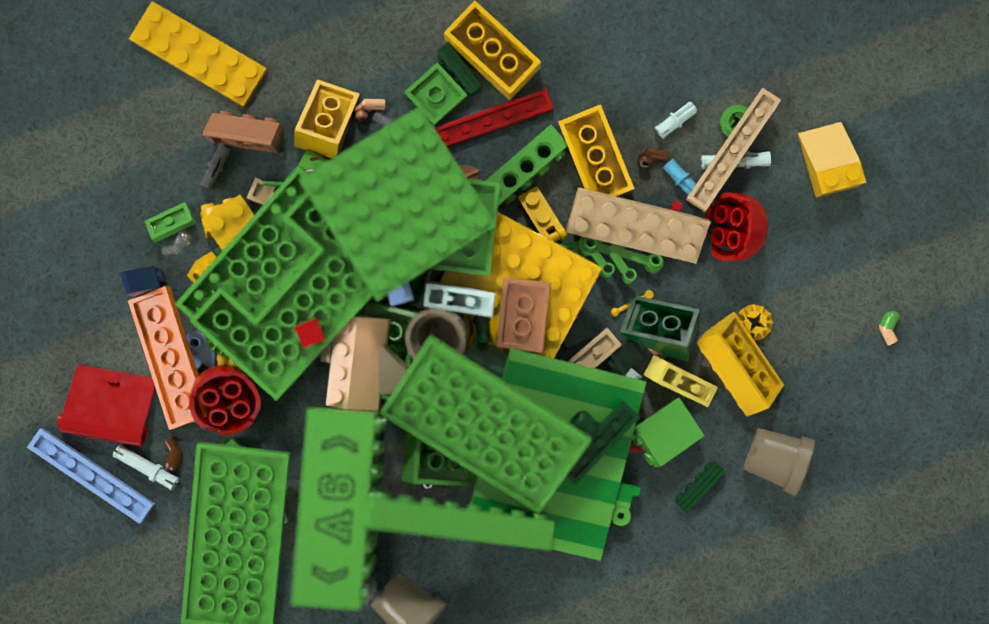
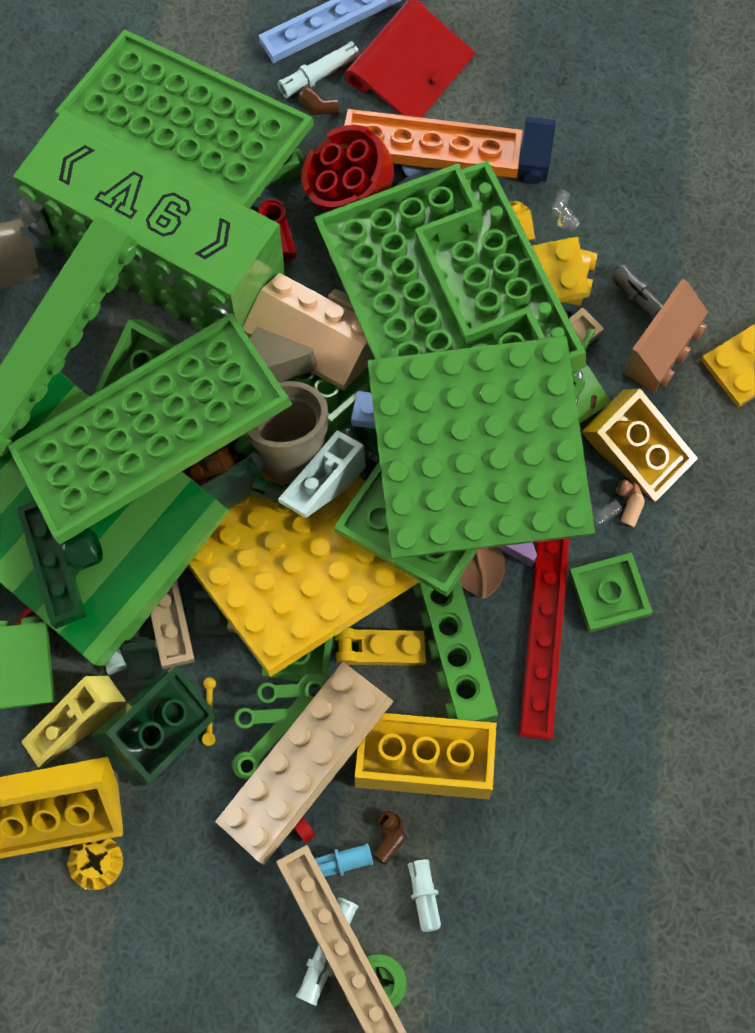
camera: 115 degrees right, 15 degrees down
bright green plate [145,202,196,243] -> none
red tile [294,317,326,349] -> none
dark green piece [437,42,482,97] -> none
yellow brick [444,1,541,100] -> none
nougat plate [497,277,551,353] -> none
red cylinder [705,192,769,261] -> none
none -> red piece [258,199,297,262]

